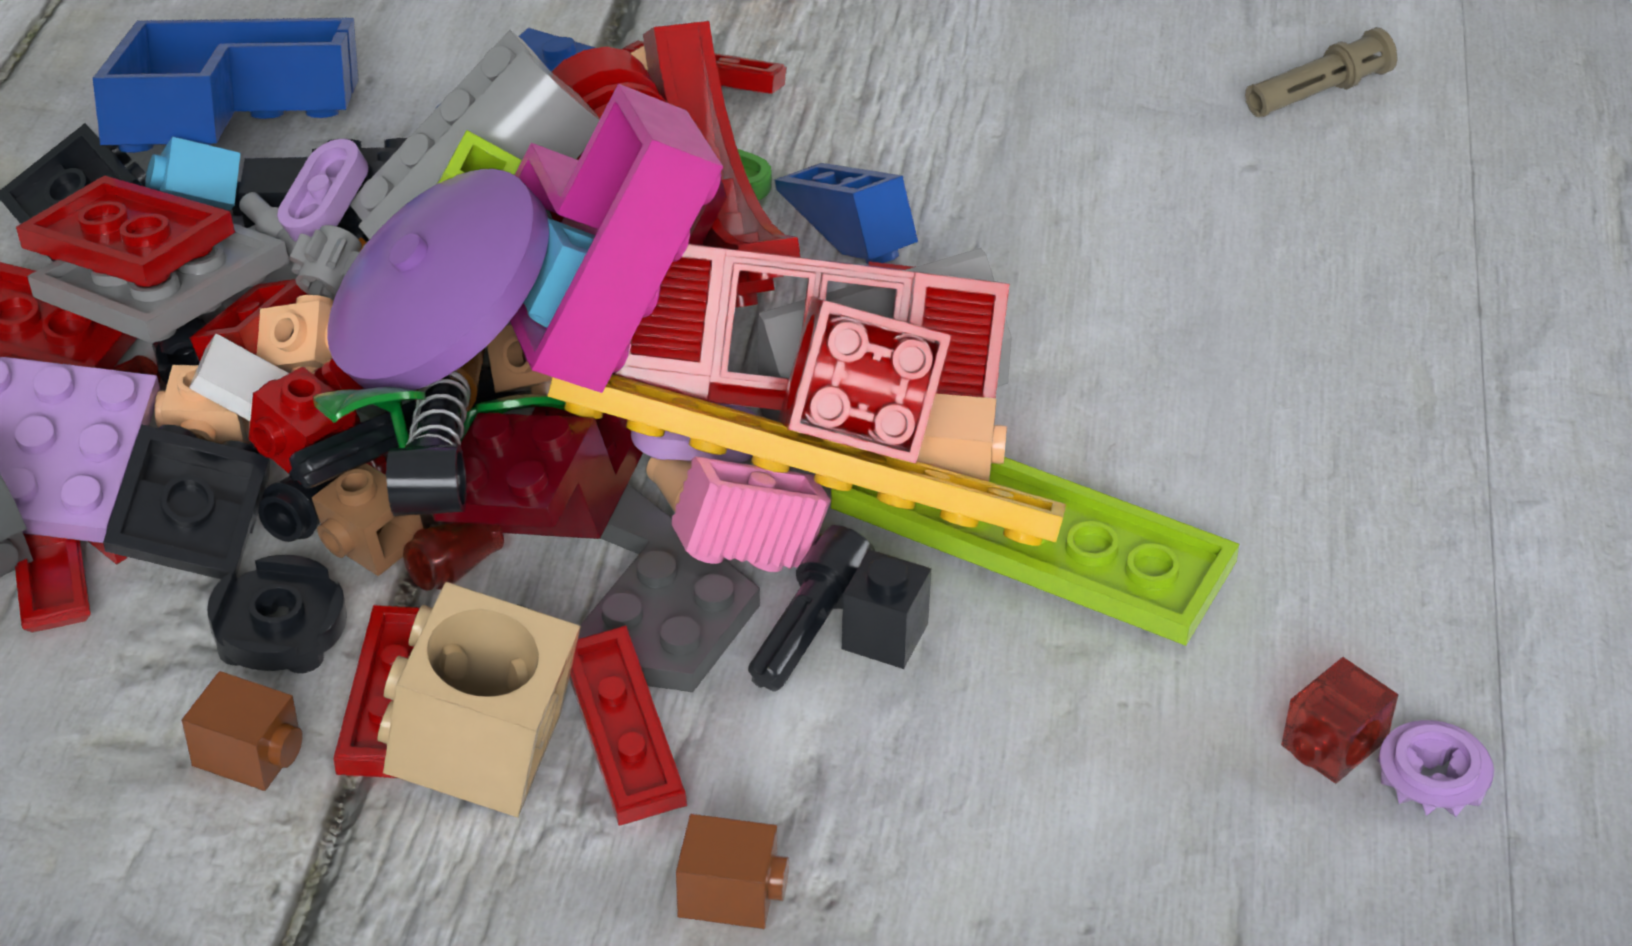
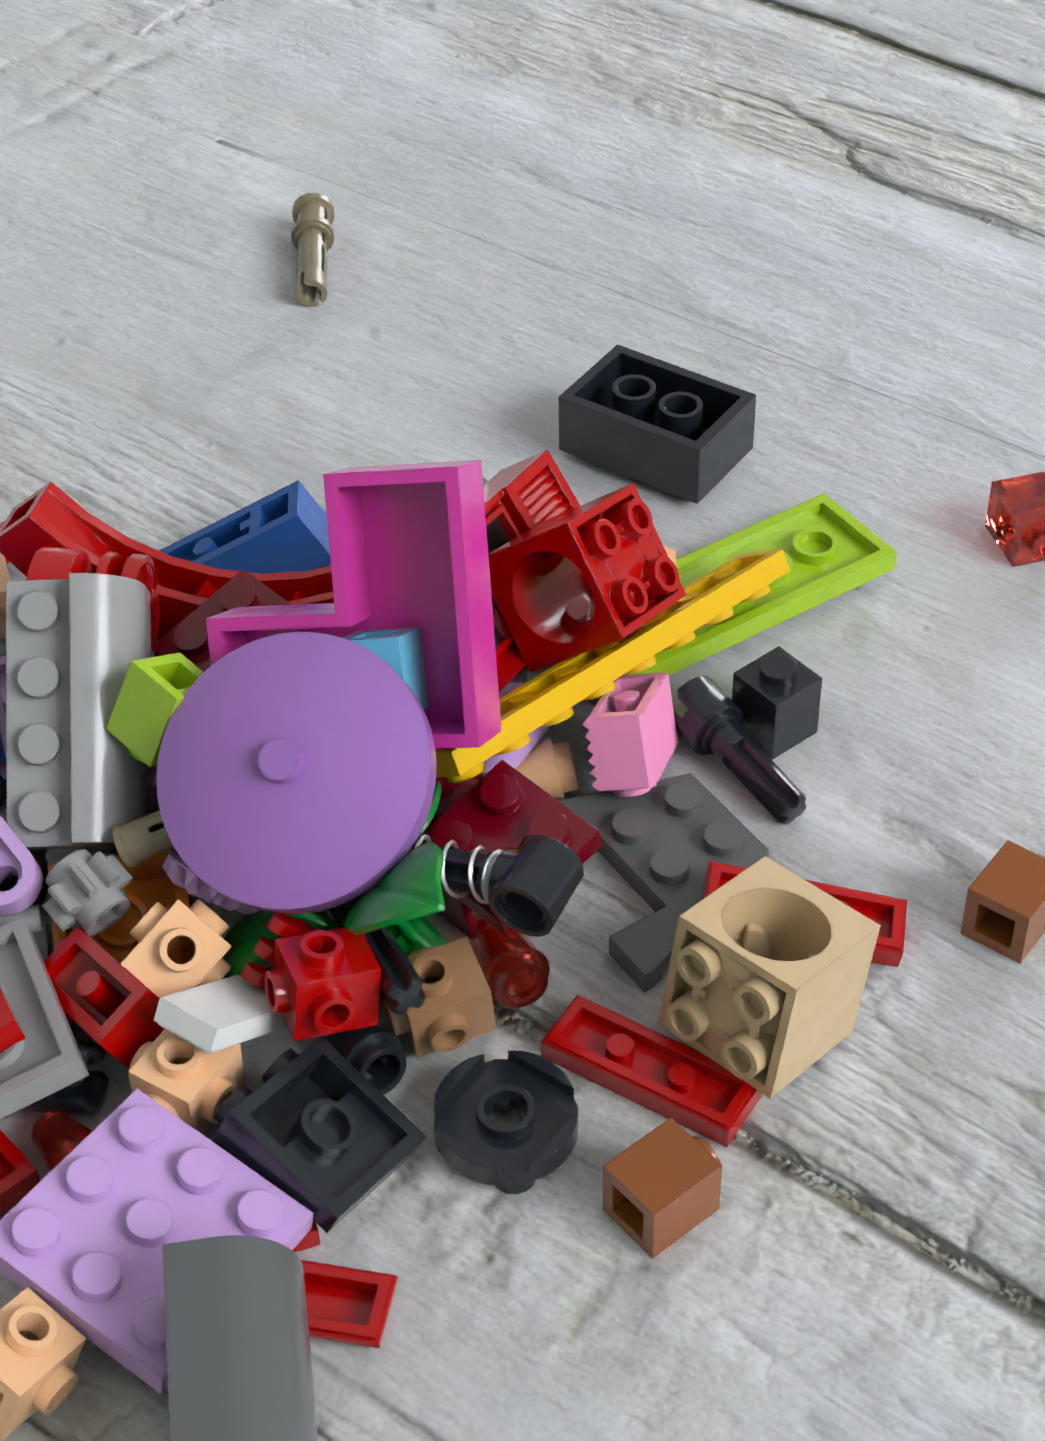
camera: 60 degrees left, 0 degrees up
none -> black brick [558,344,756,504]

